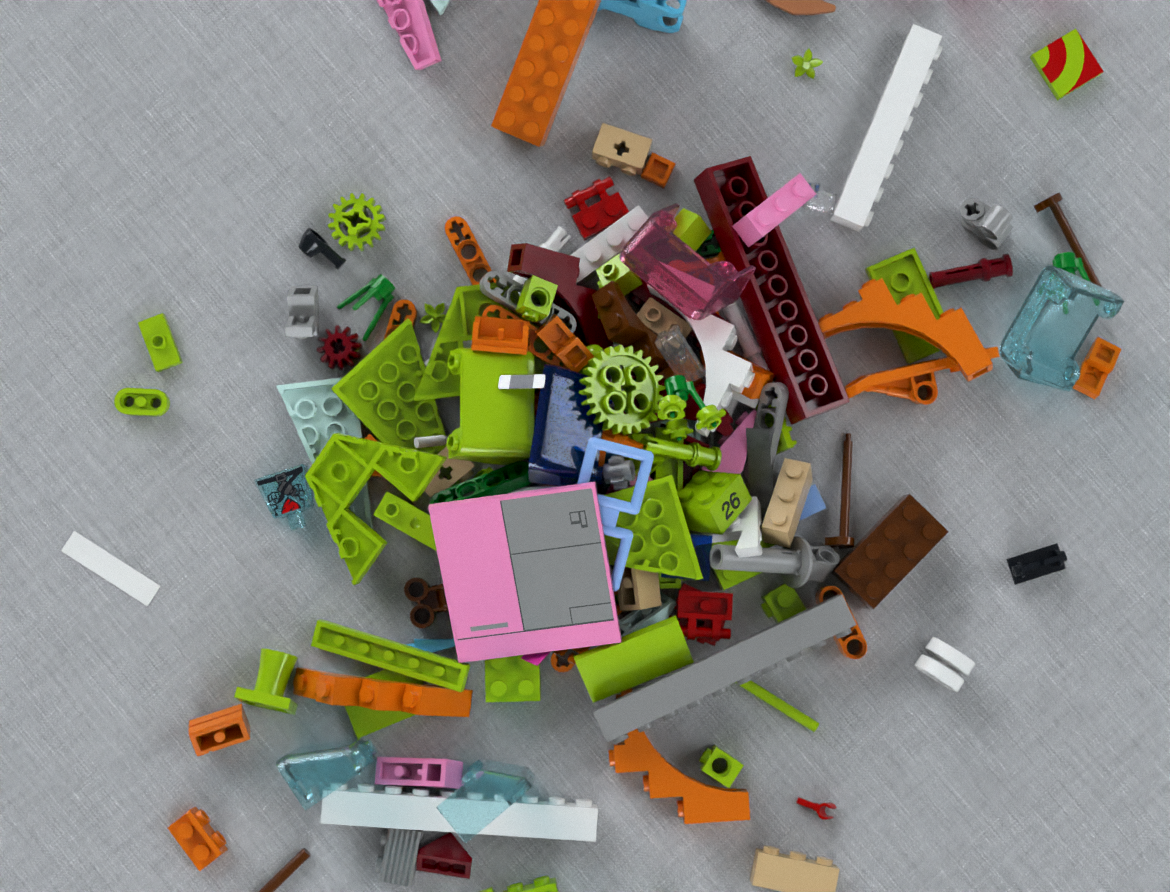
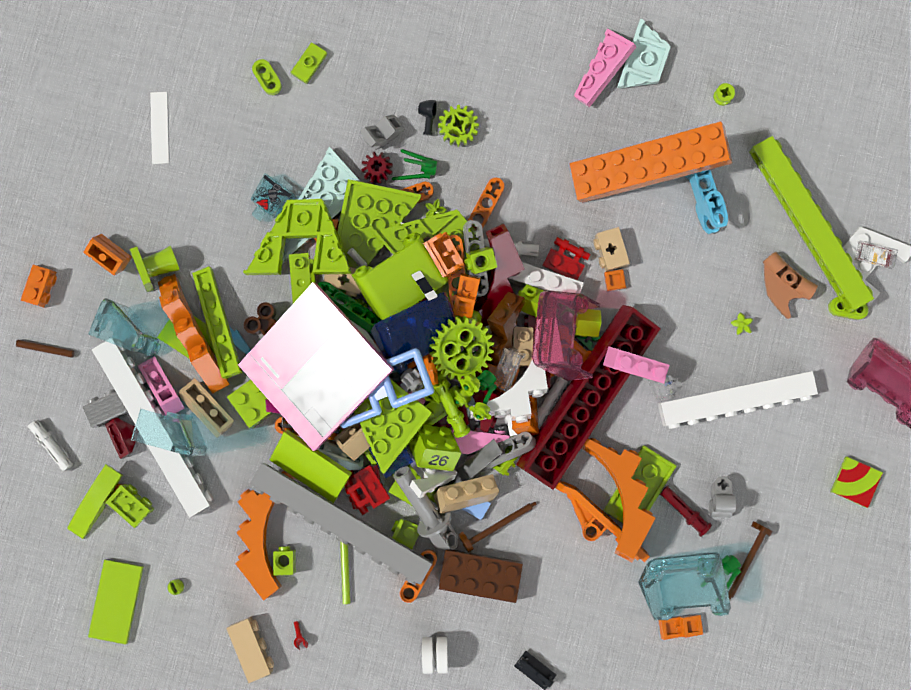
camera: 60 degrees right, 0 degrees up
none -> tan brick [178,378,234,438]

